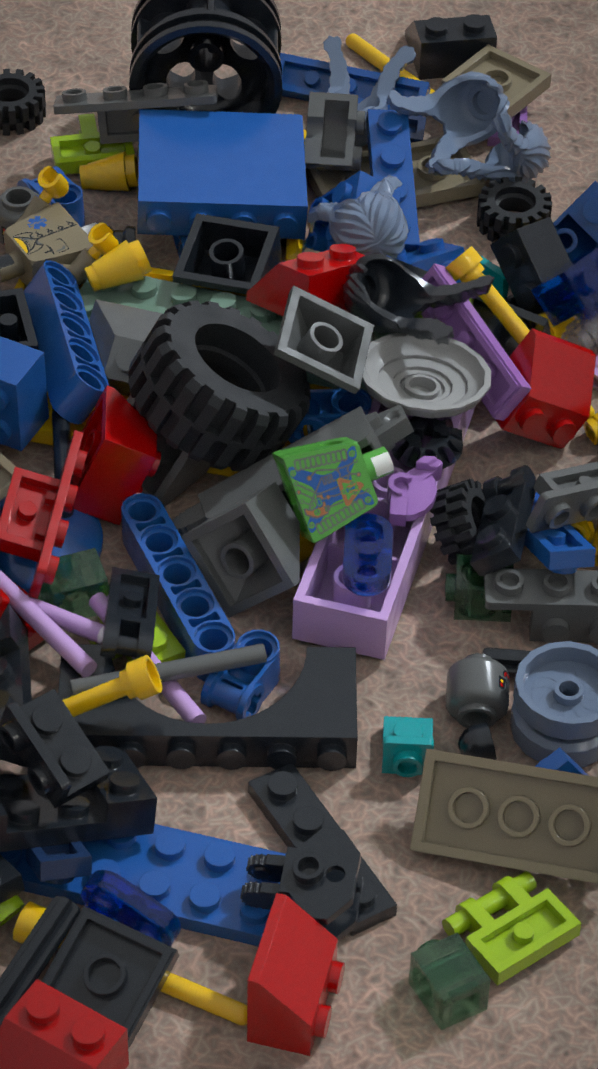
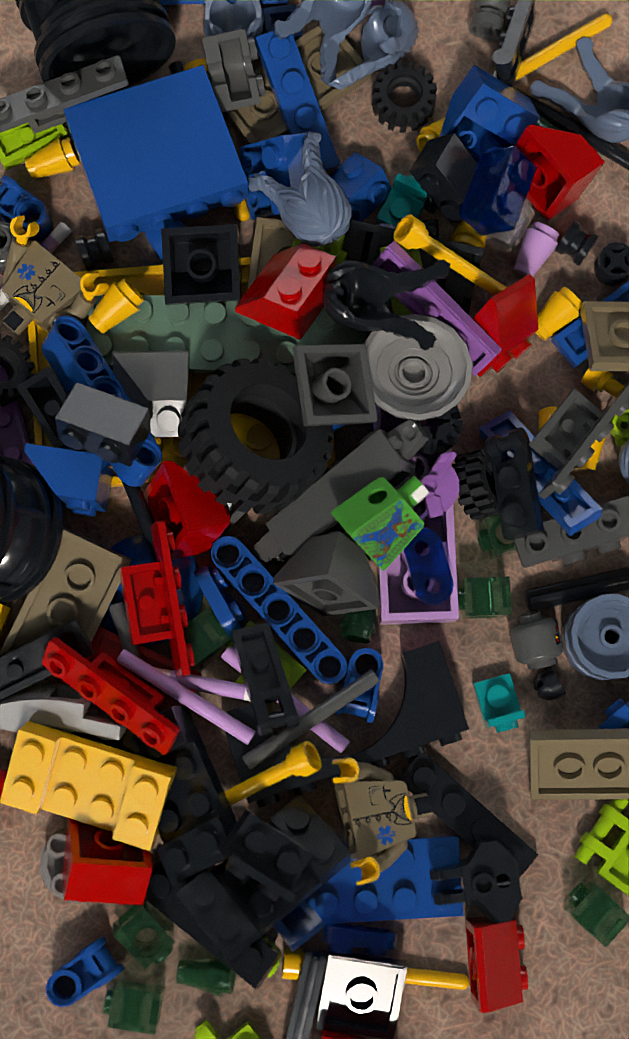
camera: 20 degrees left, 35 degrees up
none -> black brick [55,383,151,467]
none -> blue plate [194,564,247,637]
none -> dark tan torso [332,758,432,885]
none -> clear green cone [339,591,378,644]
none -> clear green brick [458,576,512,619]

